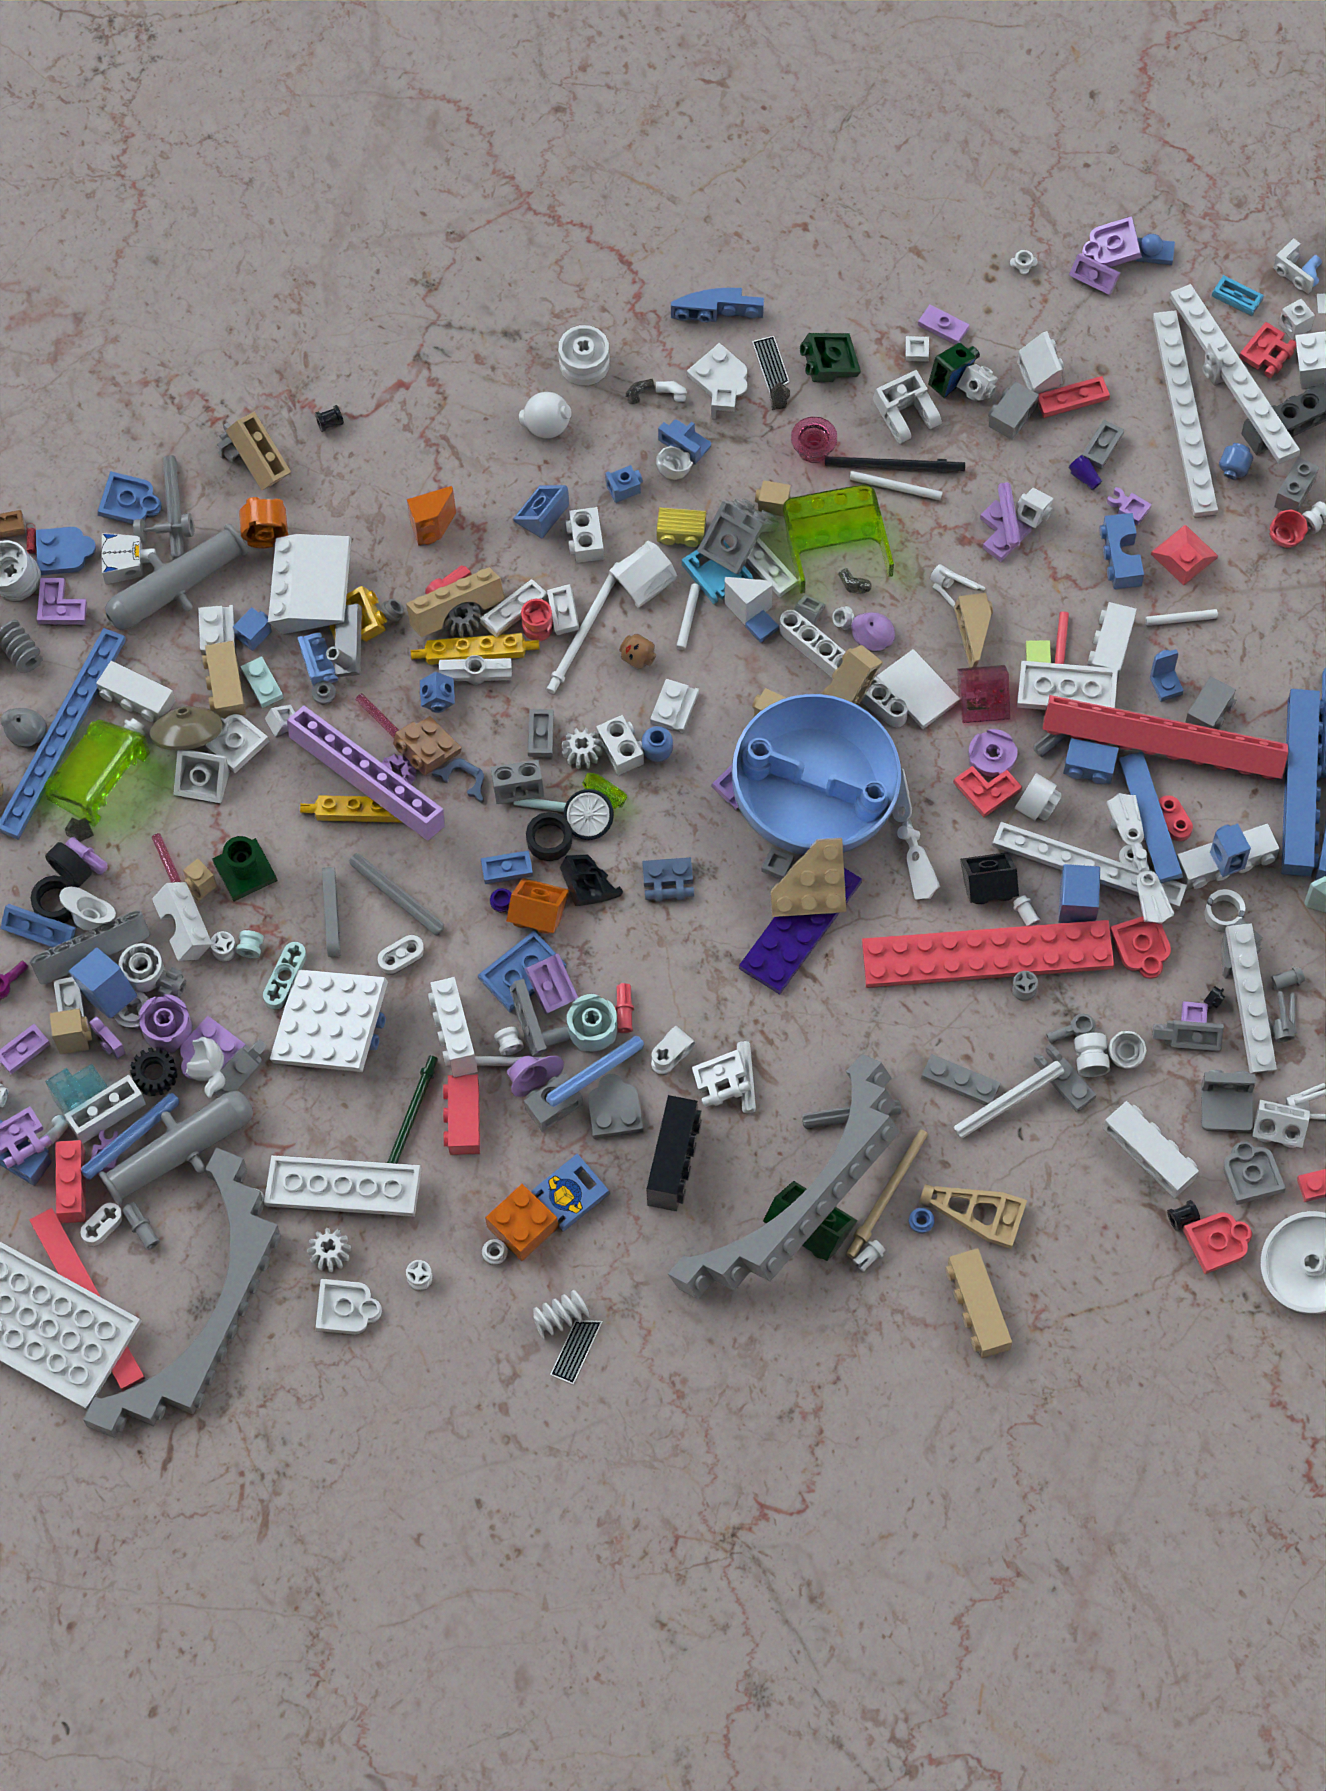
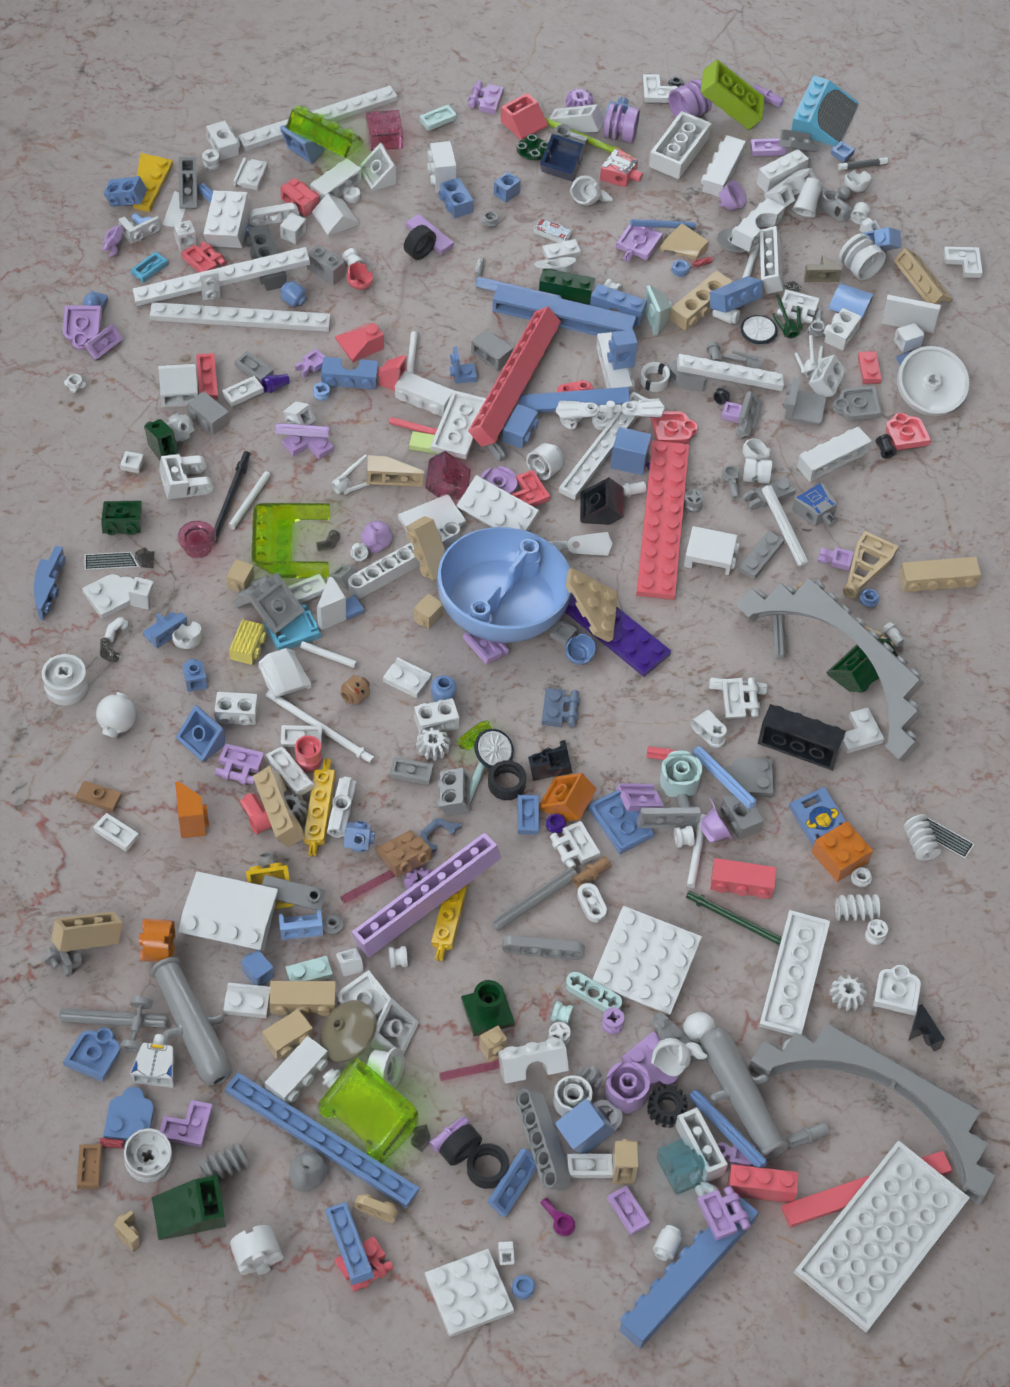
camera: 85 degrees left, 10 degrees down
white piece [59,887,116,931] -> none
white beam [80,1203,123,1246] -> none
lavender plate [89,1016,125,1059] -> none
black bush [315,405,344,432] -> none
white brick [428,977,478,1078] -> none
lavender plate [918,305,970,344] -> none
none -> medium nougat plate [75,781,122,813]
none -> white plate [93,813,139,852]
none -> lavender plate [102,224,124,257]
none -> lavender plate [215,743,264,785]
none -> white plate [222,376,264,407]
none -> tan brick [262,1009,313,1060]
none -> light blue bush [313,382,330,401]
none -> white piece [366,1047,405,1091]
none -> coral slope [377,355,407,391]
none -> white wheel [388,946,407,968]
none -> white plate [456,475,540,531]
none -> white plate [550,821,600,868]
none -> medium blue hair [565,634,596,665]
none -> medium nougat pin [572,856,612,888]
none -> lavender wheel [602,1007,624,1034]
none -> white hair [683,1012,716,1043]
none -> white panel [684,526,739,575]
none -> light grey torso [792,482,838,527]
none -> lavender plate [818,547,853,571]
none -> white piece [835,894,880,921]
none -> white plate [842,707,884,753]
none -> black slope [908,1004,945,1051]

